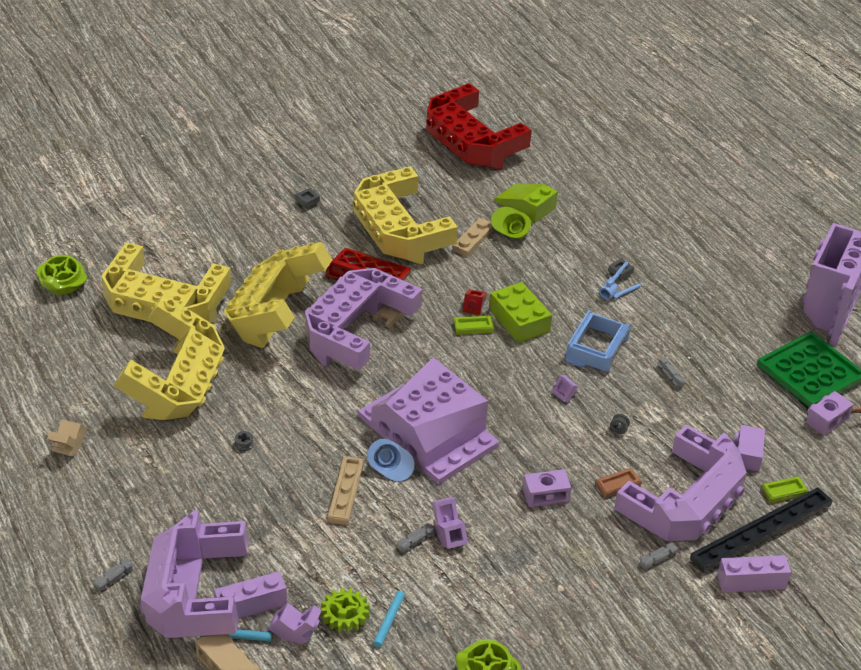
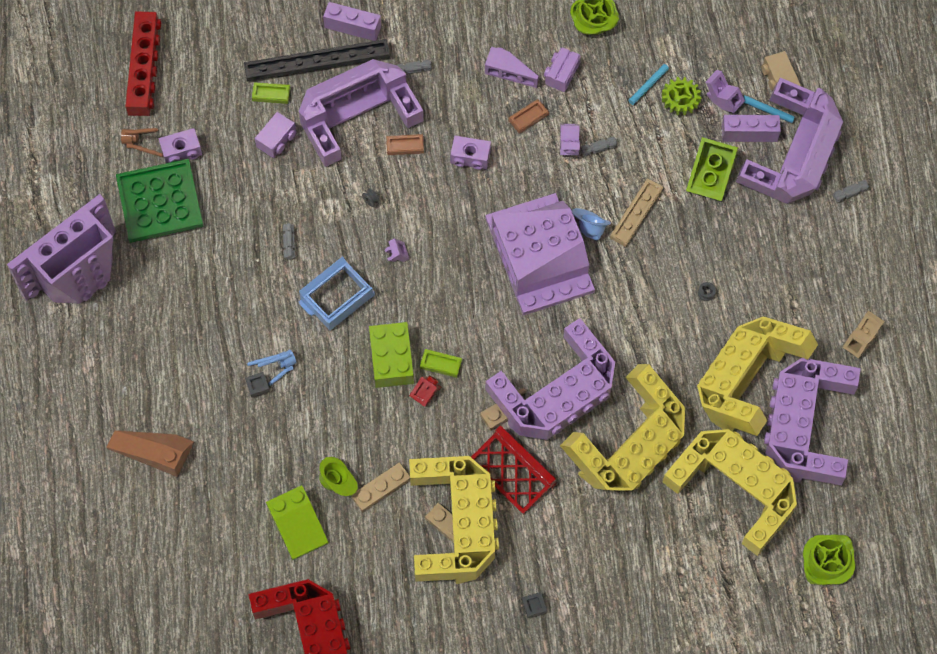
camera: 155 degrees left, 25 degrees up
none -> nougat wedge [106,430,194,477]
none -> lavender slope [485,47,538,88]
none -> nougat tile [508,99,549,134]
none -> lavender brick [544,47,581,92]
none -> lime slope [686,137,739,201]
none -> lavender wedge [764,358,861,486]

